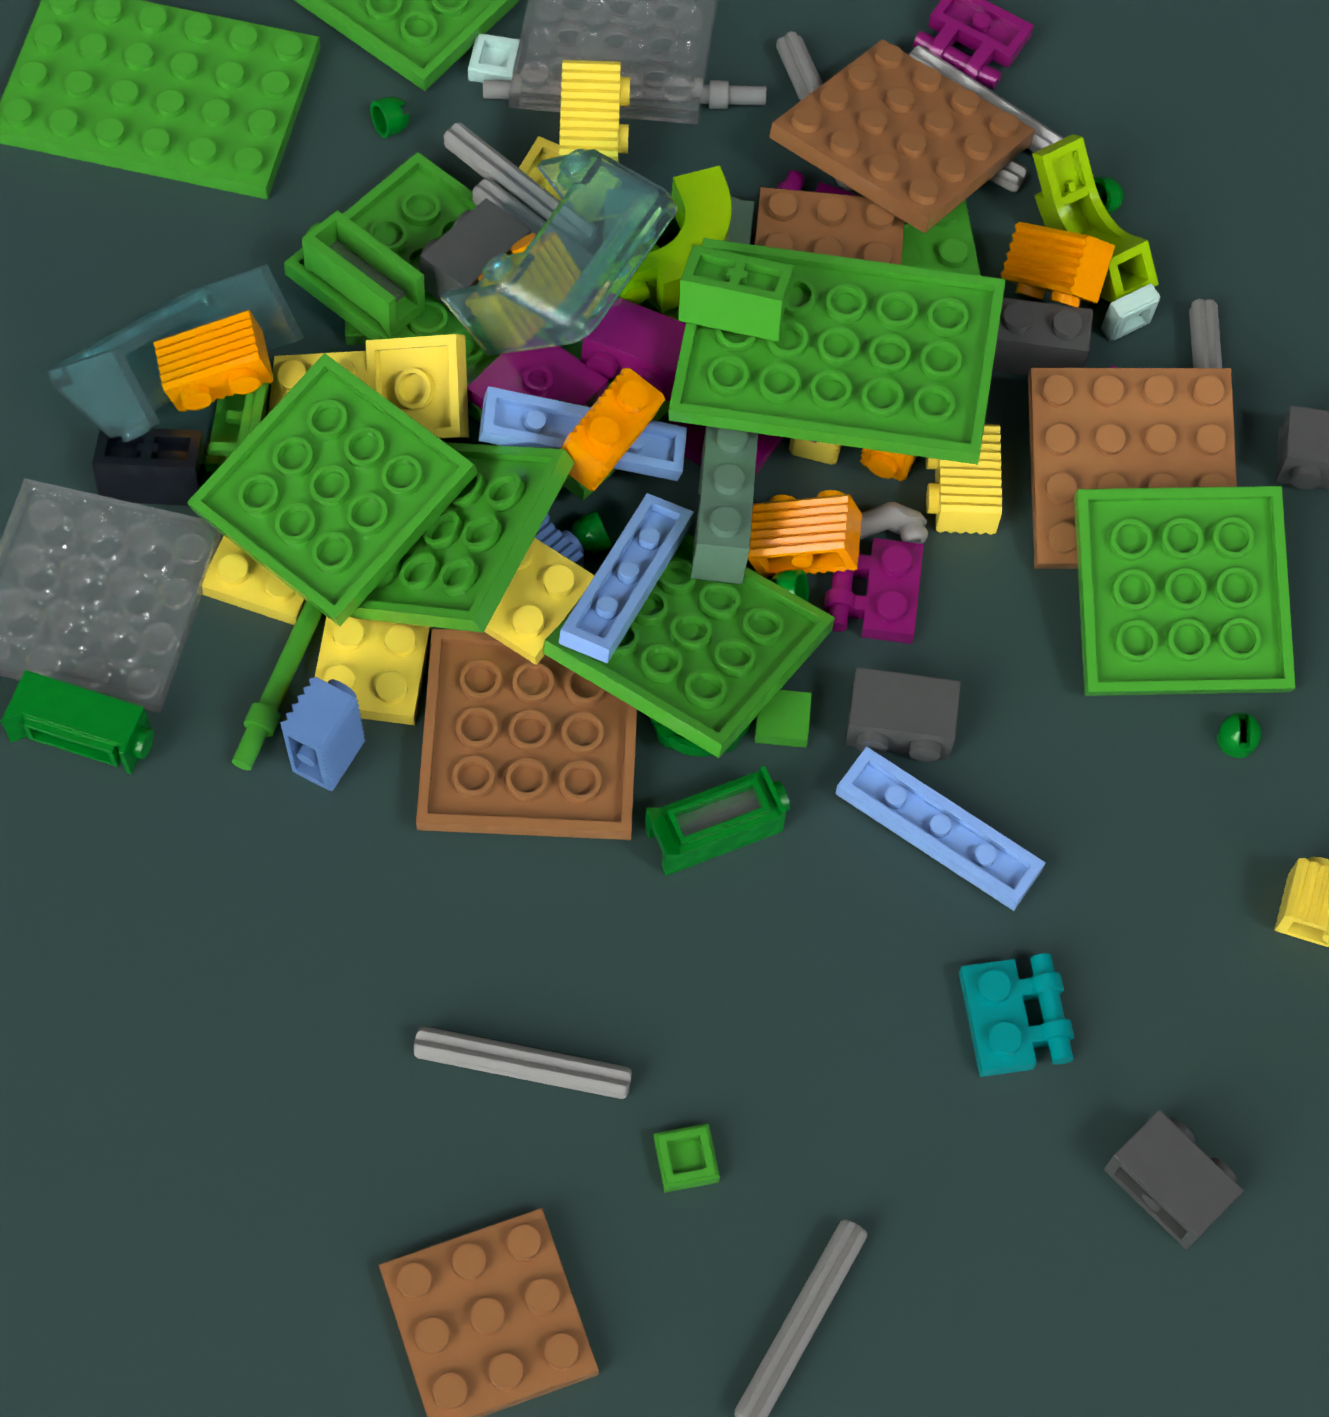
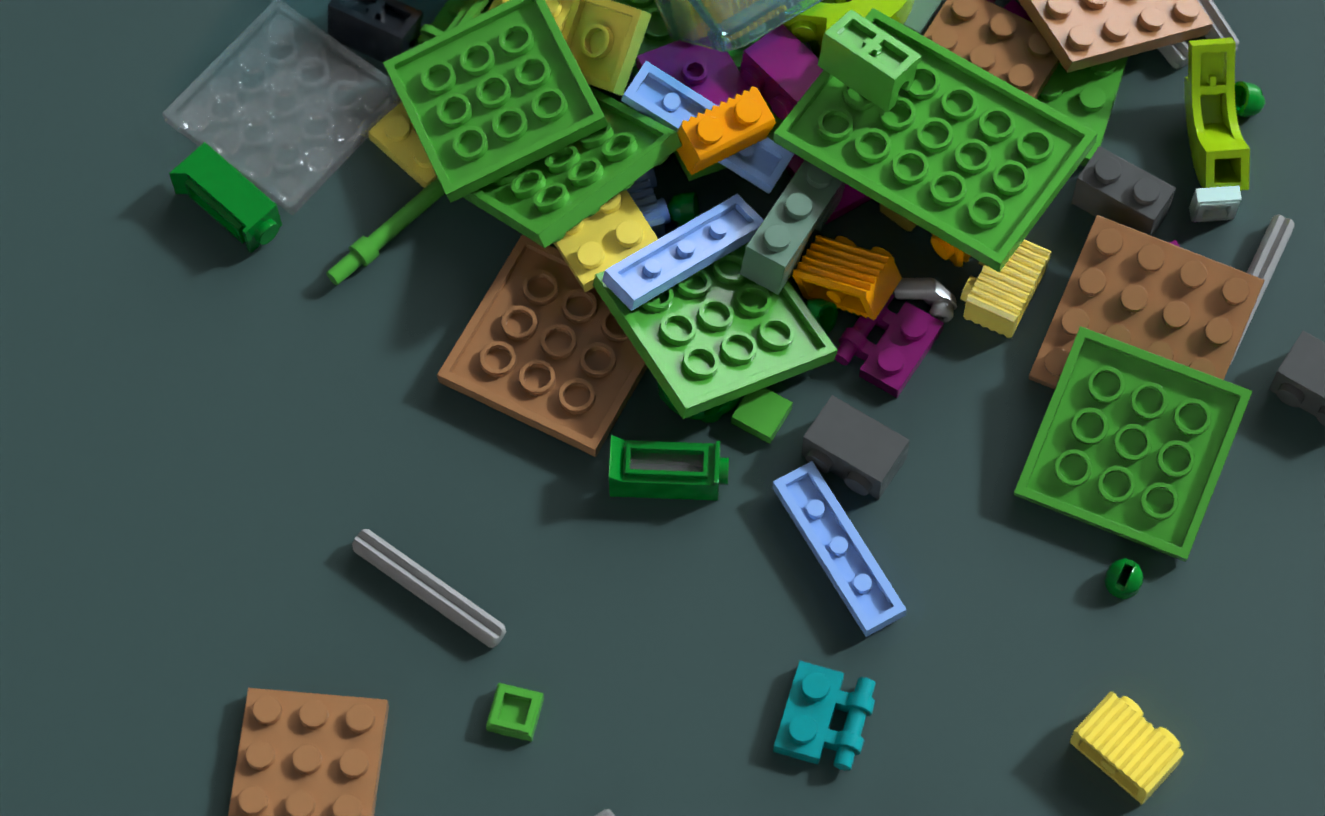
camera: 30 degrees right, 0 degrees up
medium blue brick [280,677,366,791] -> none
light yellow plate [315,616,431,725] -> none
light orange brick [1000,222,1115,308] -> none

